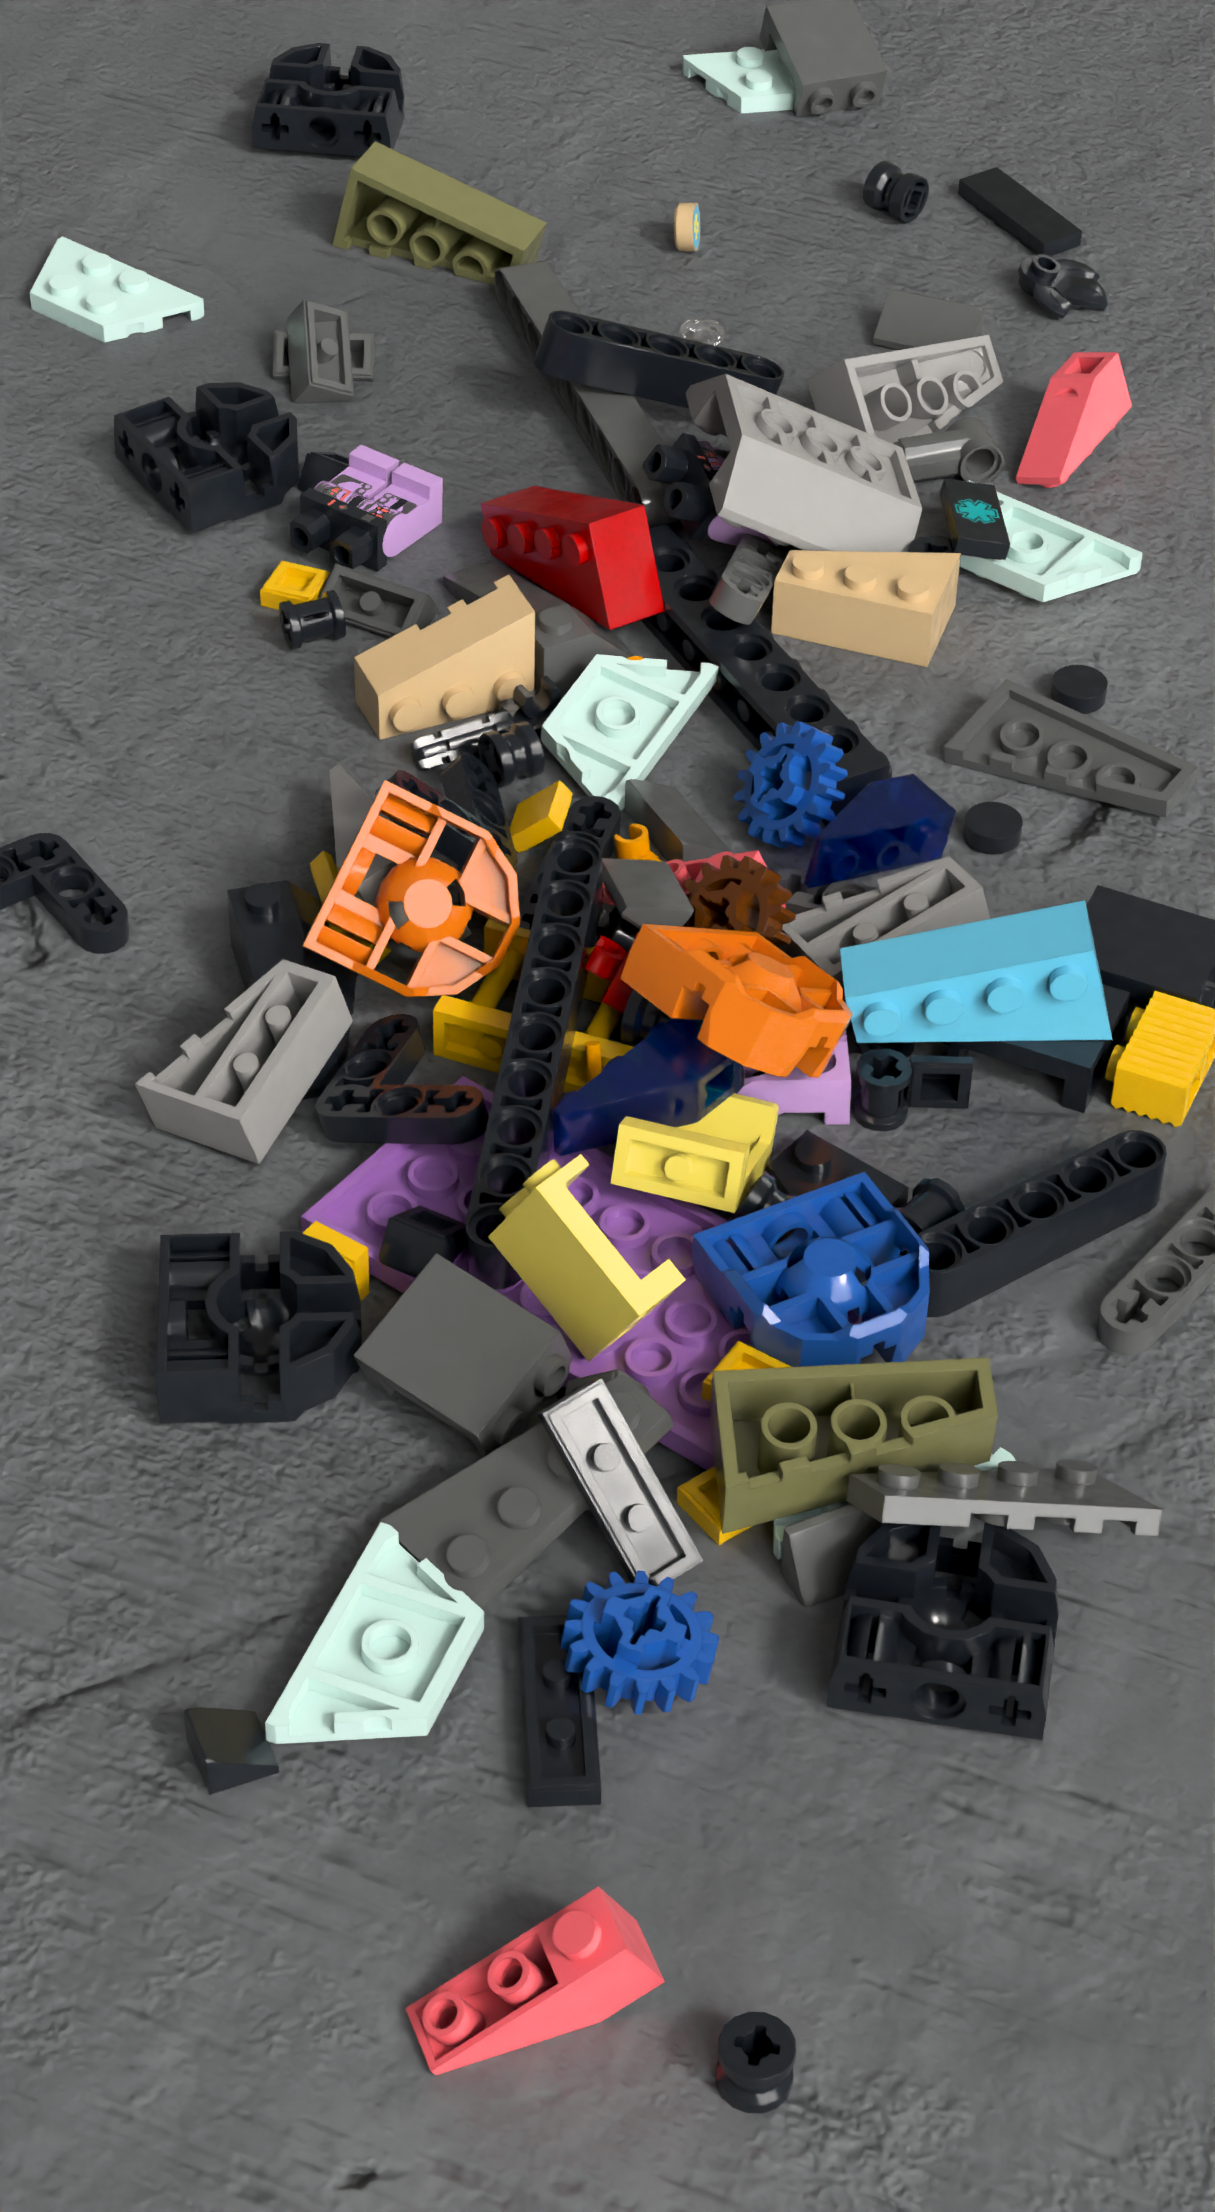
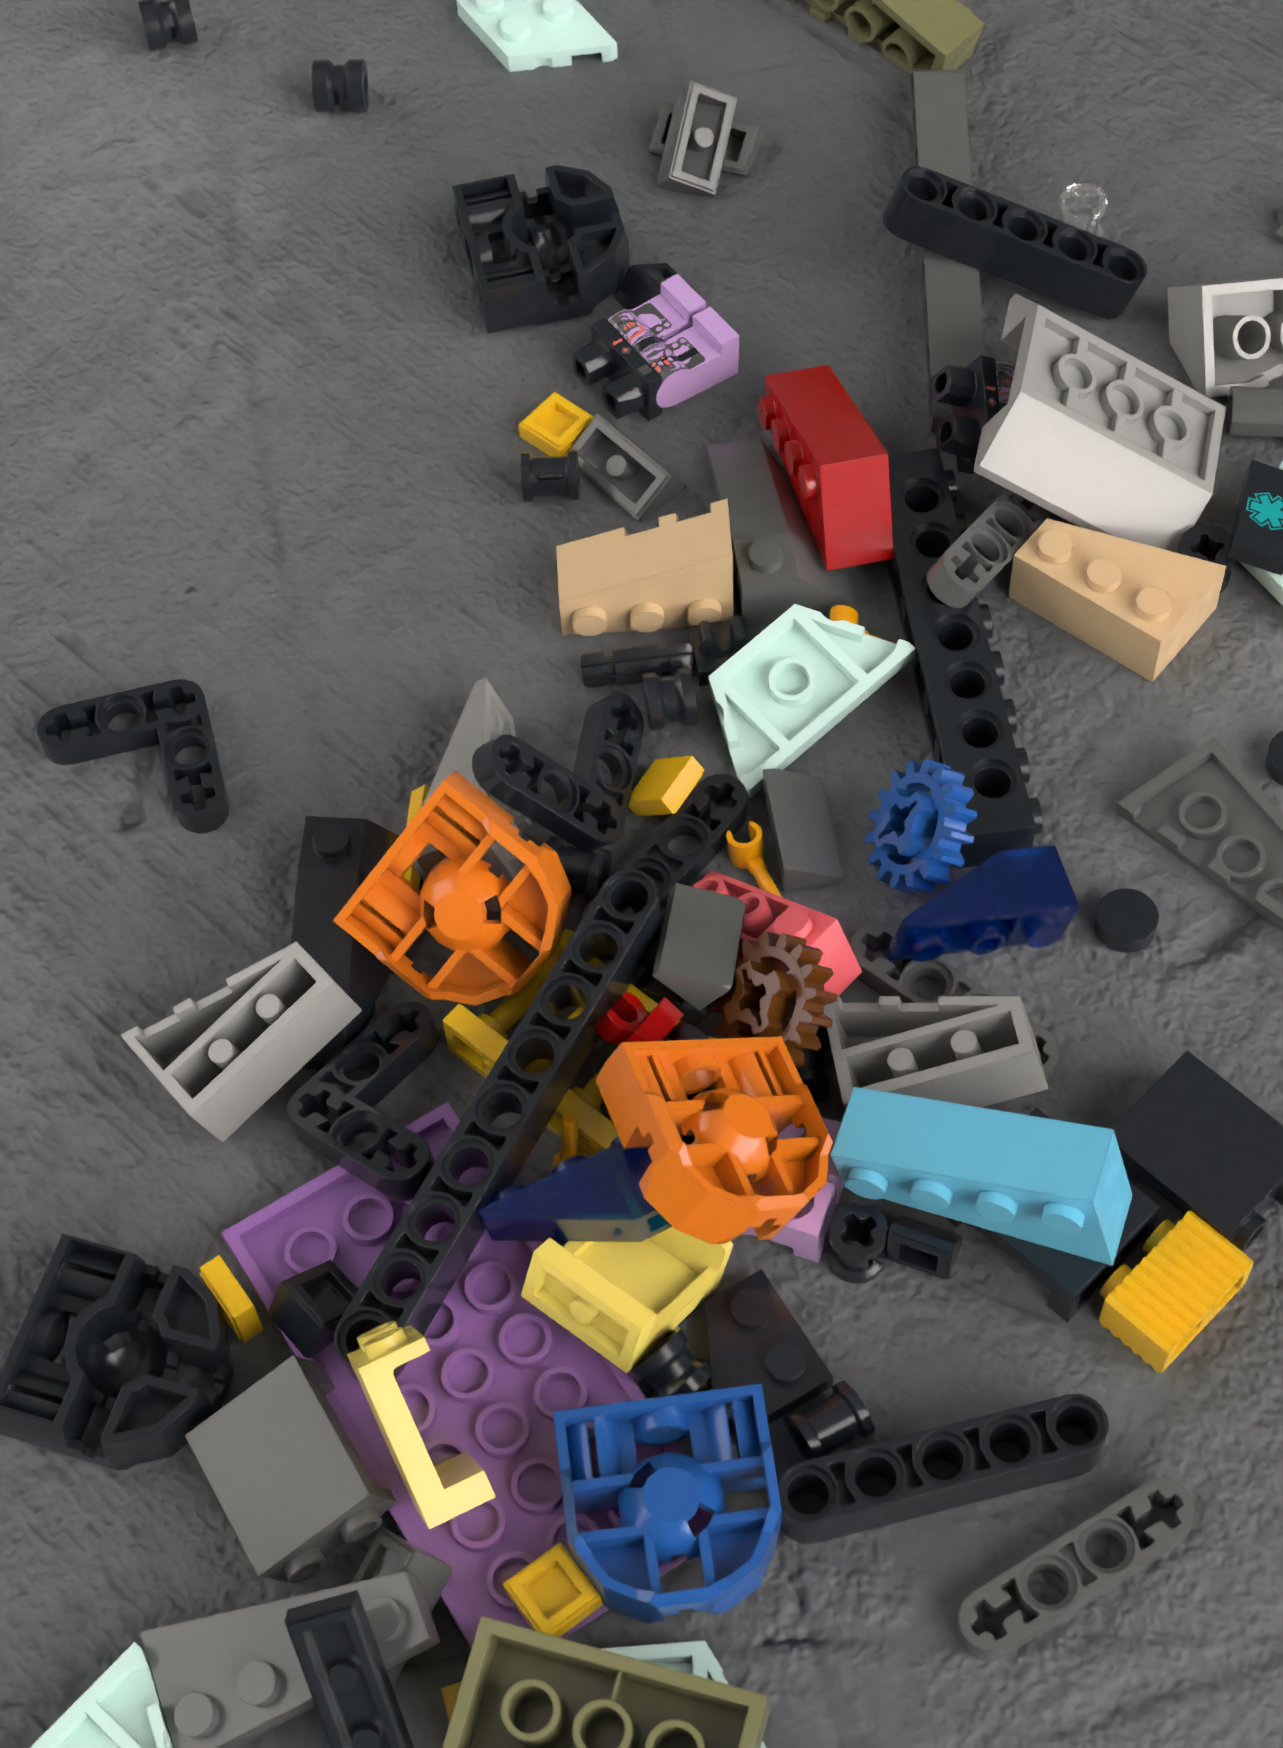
camera: 25 degrees right, 15 degrees up
tan tile [674,203,700,252] -> none

